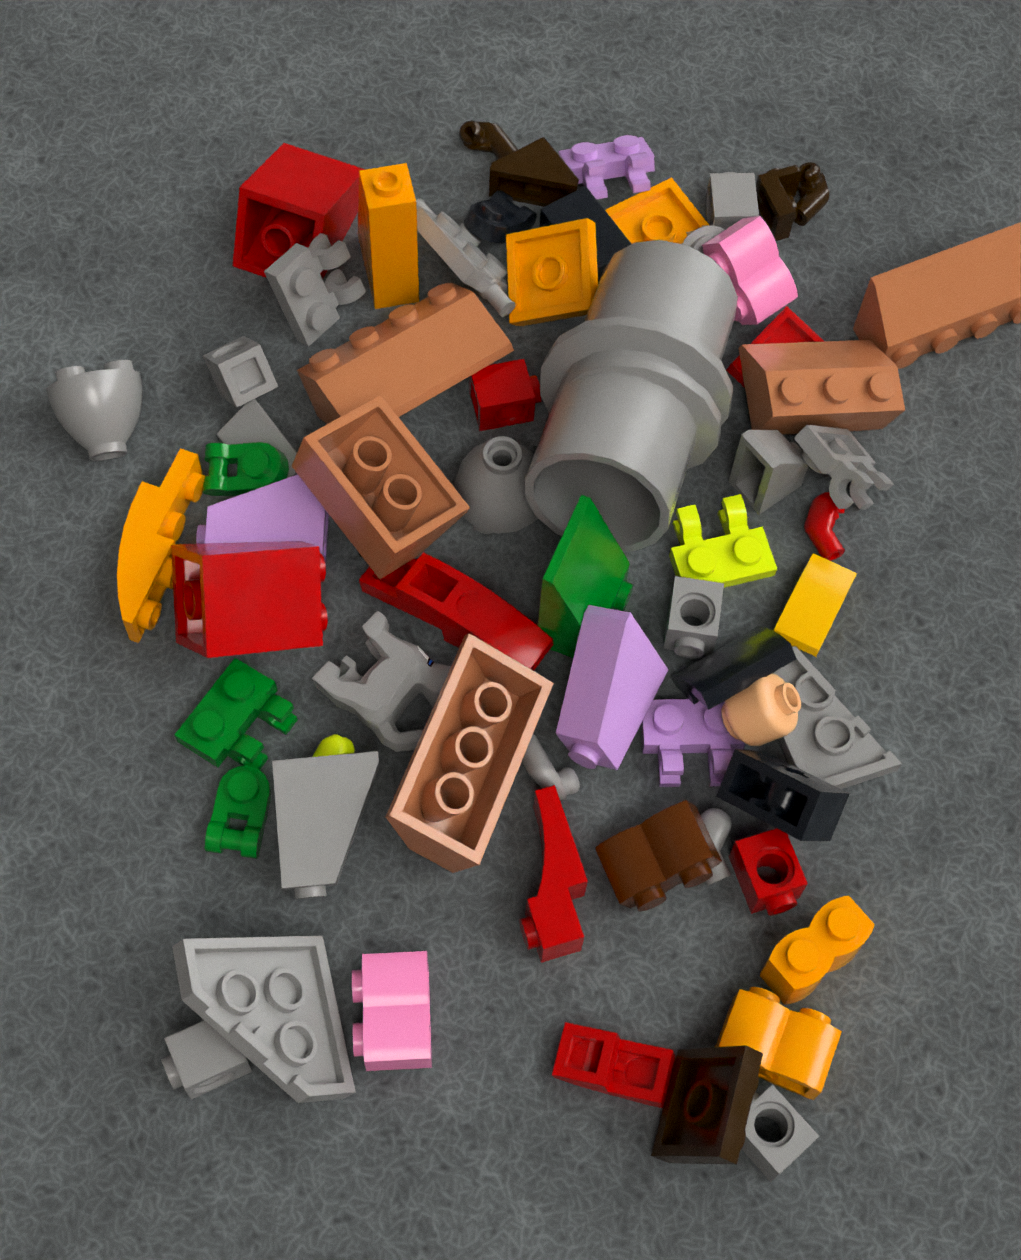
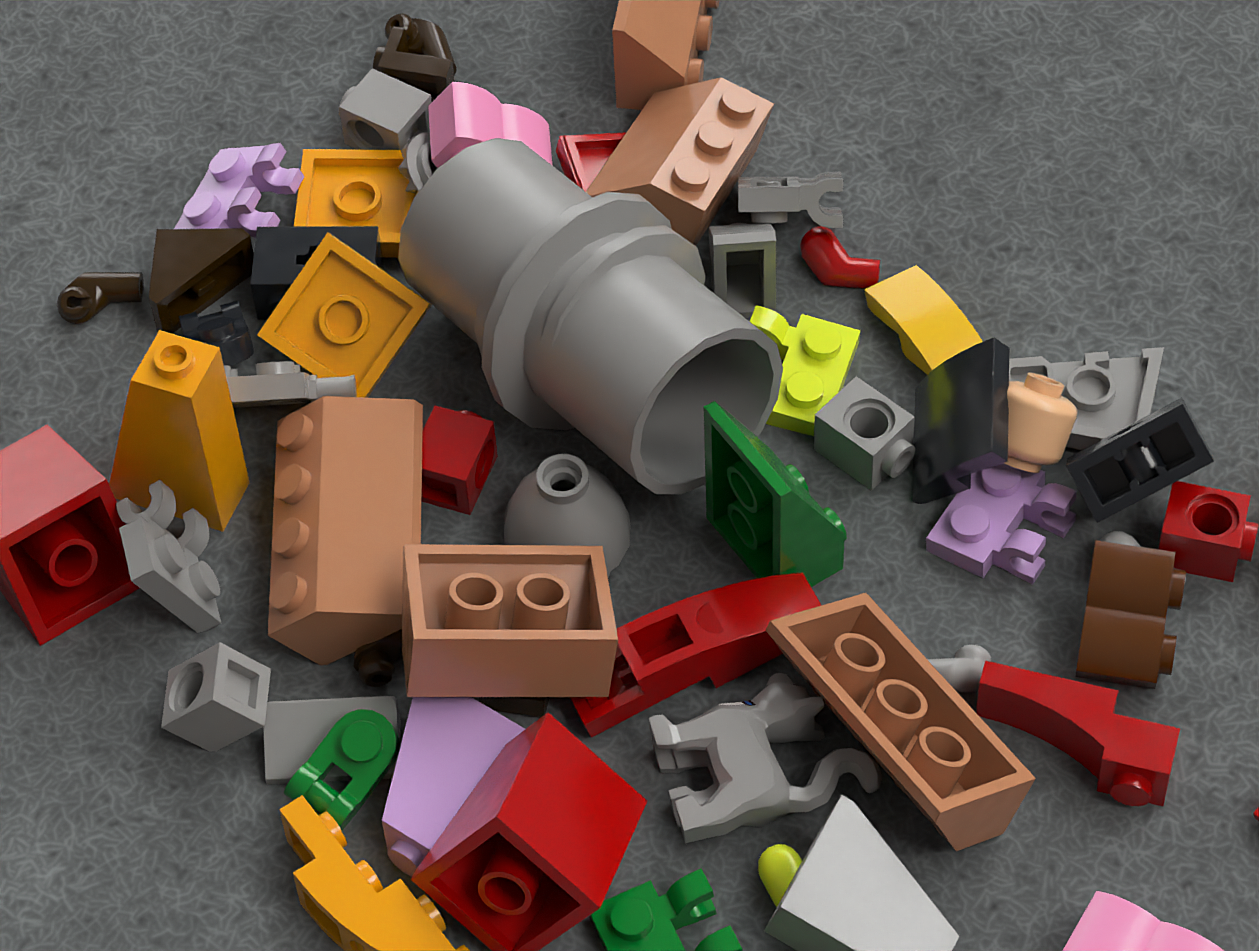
camera: 50 degrees left, 10 degrees down
light grey piece [46,360,143,461] -> none
lavender slope [556,605,668,770] -> none

